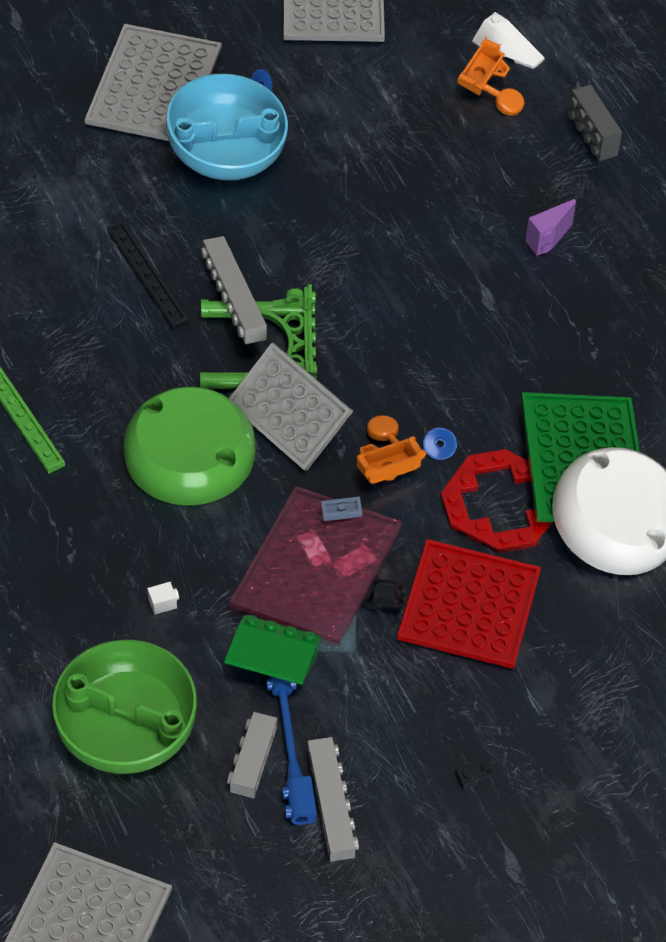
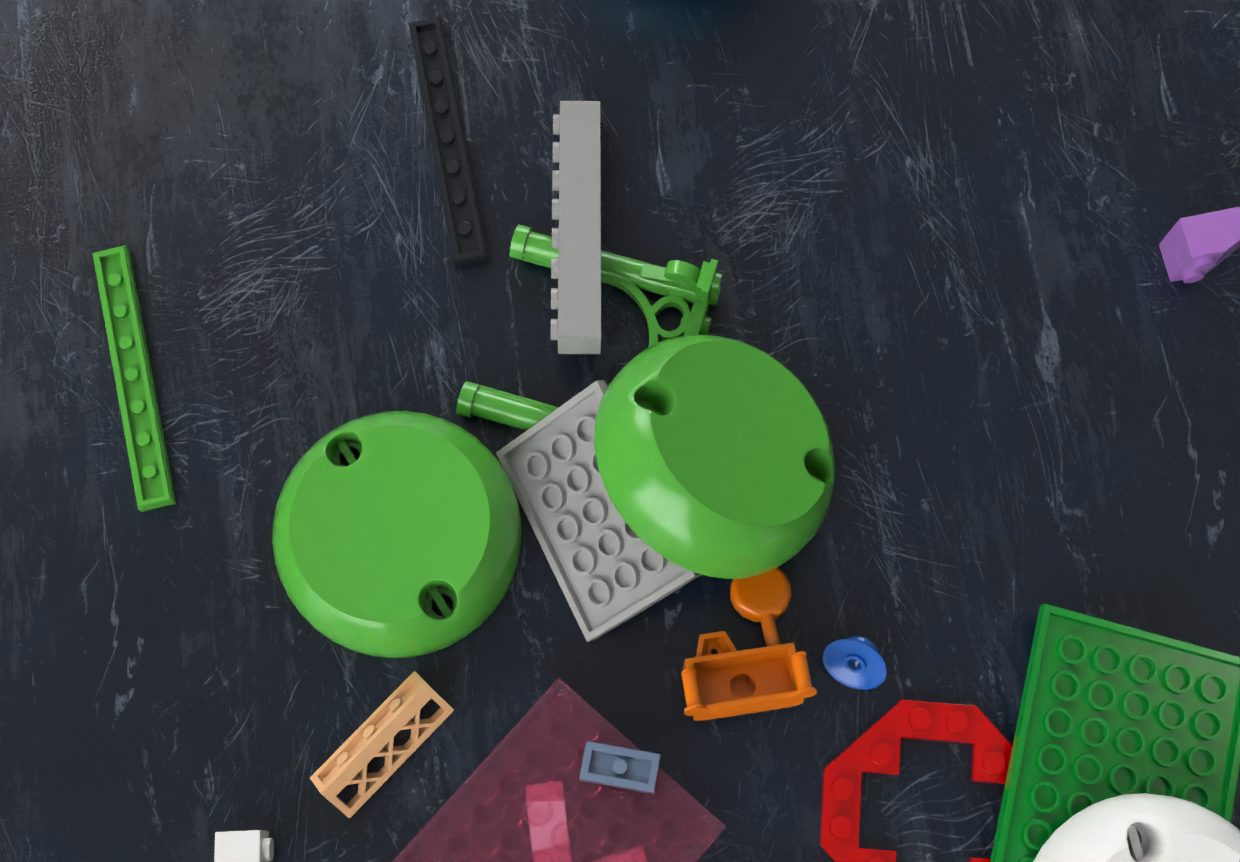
camera: 25 degrees right, 20 degrees up
none -> light nougat fence [310,671,454,819]
none -> bright green cylinder [594,335,835,579]

